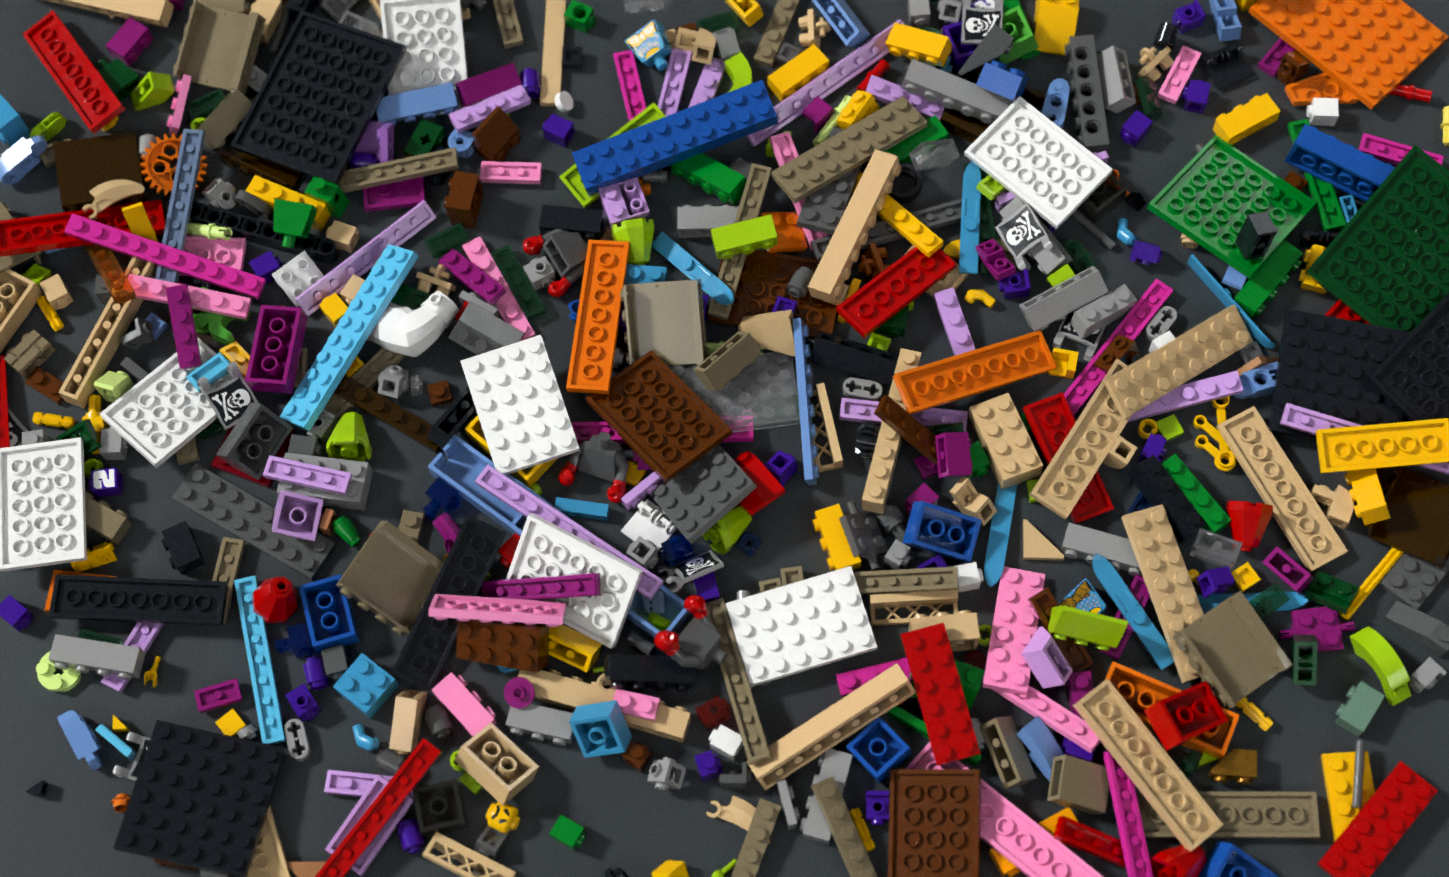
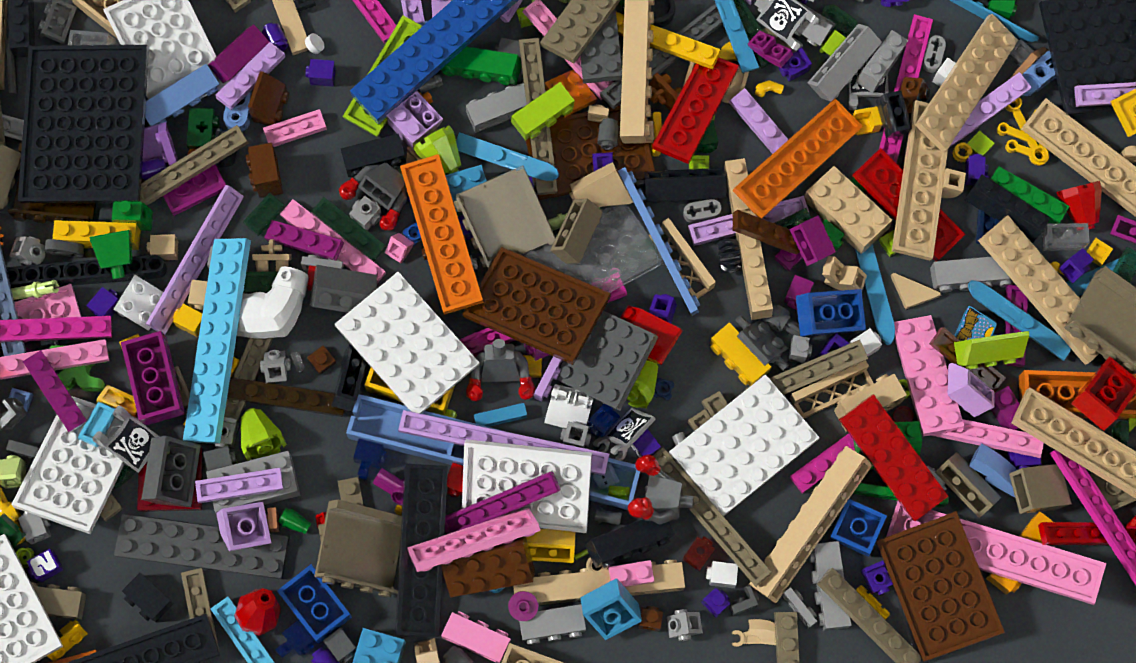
camera: 30 degrees left, 5 degrees up
none -> bright pink slope [385,233,414,263]
none -> tan plate [588,105,609,123]
none -> black brick [876,91,912,138]

